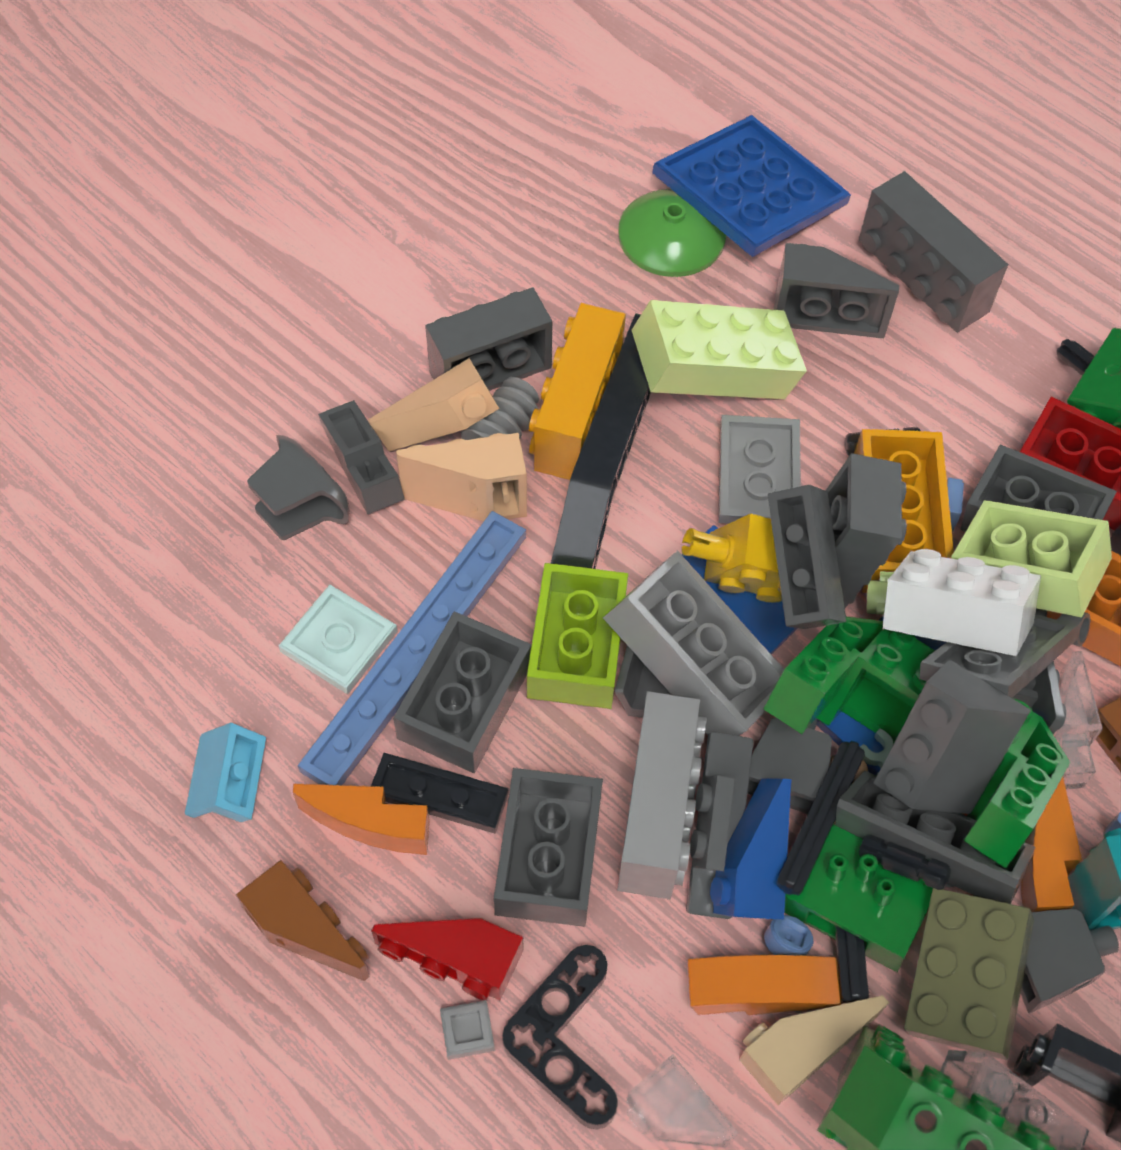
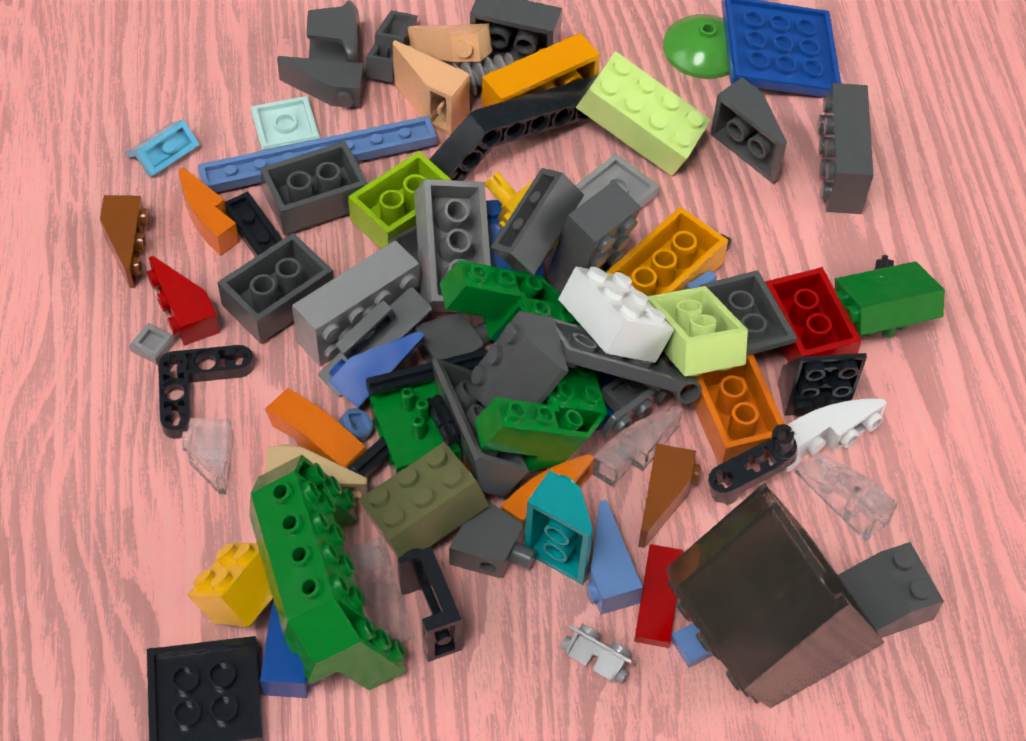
camera: 40 degrees right, 5 degrees down
none -> dark grey slope [277,56,365,109]

